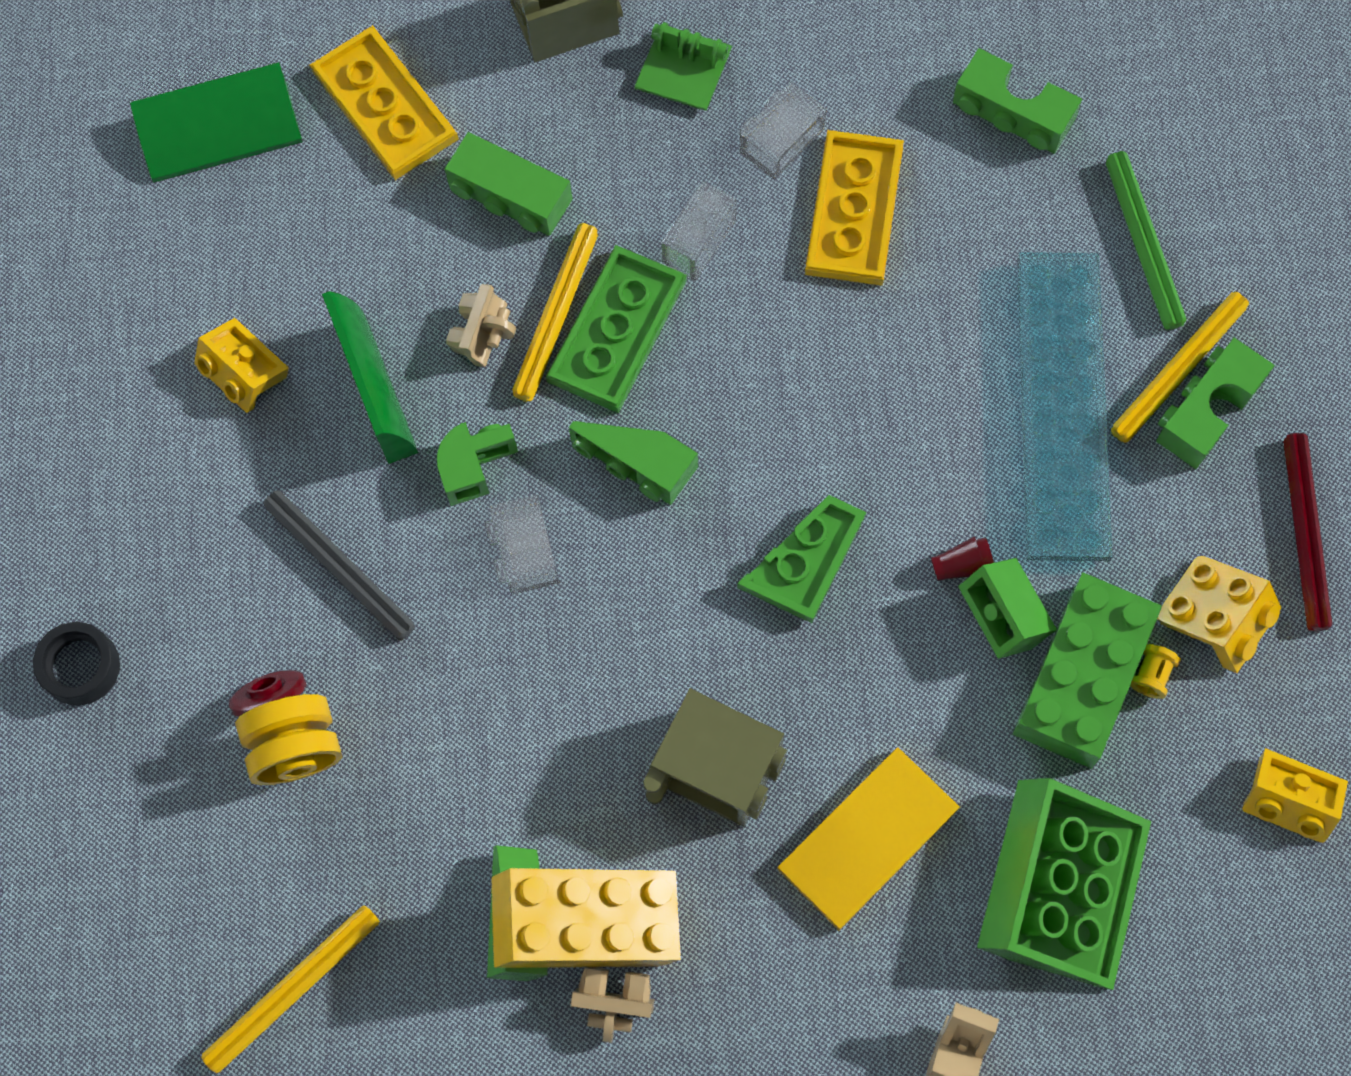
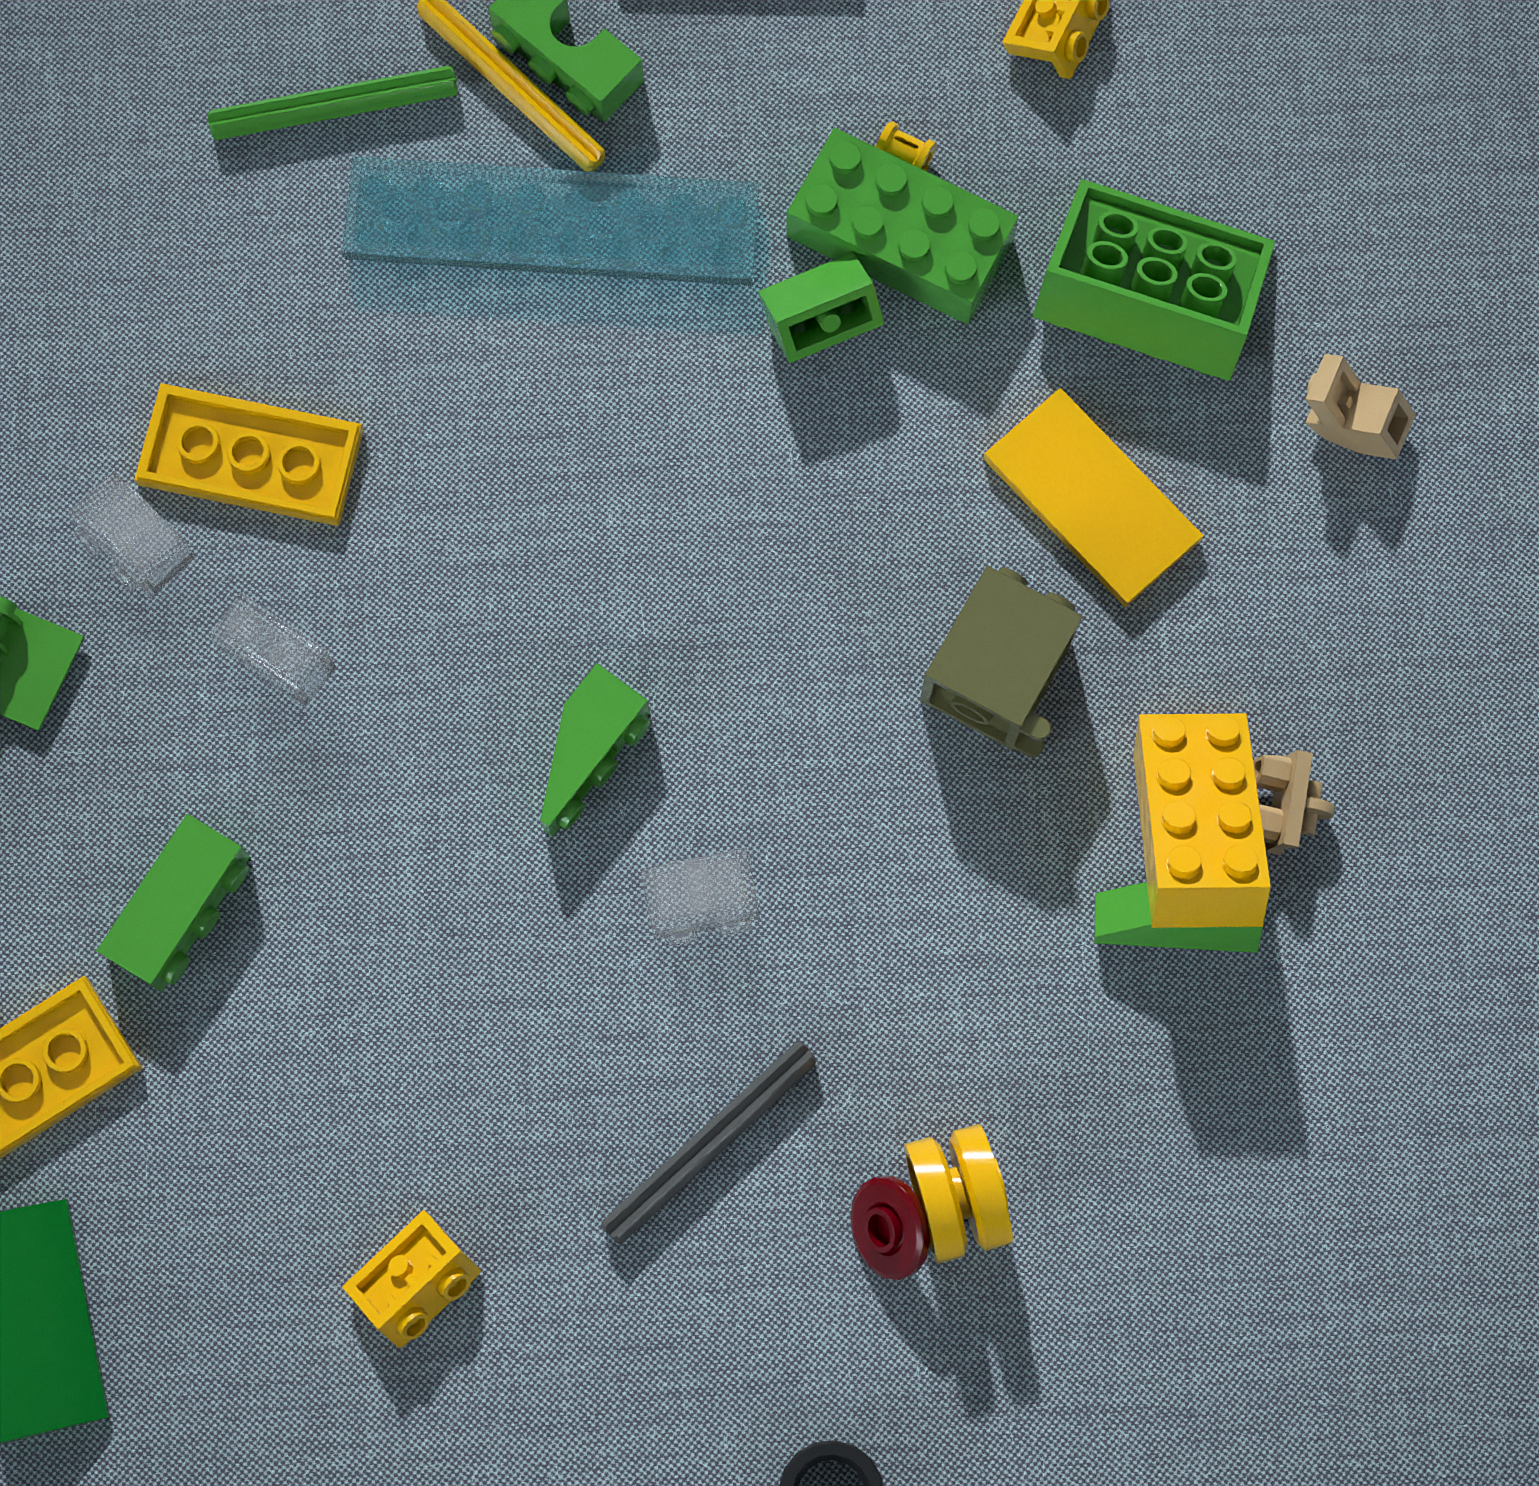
camera: 90 degrees left, 5 degrees up
yellow axle [201,905,380,1073] -> none
green slope [322,291,419,464] -> none
bright green brick [437,422,518,506] -> none
tan hips [446,284,516,367] -> none
yellow axle [512,223,598,402] -> none
bright green tile [546,245,687,413] -> none
bright green wing [737,495,866,623] -> none
dark red cone [931,536,994,581] -> none
bright green arch [953,48,1082,154] -> none
yellow bracket [1157,556,1281,673] -> none

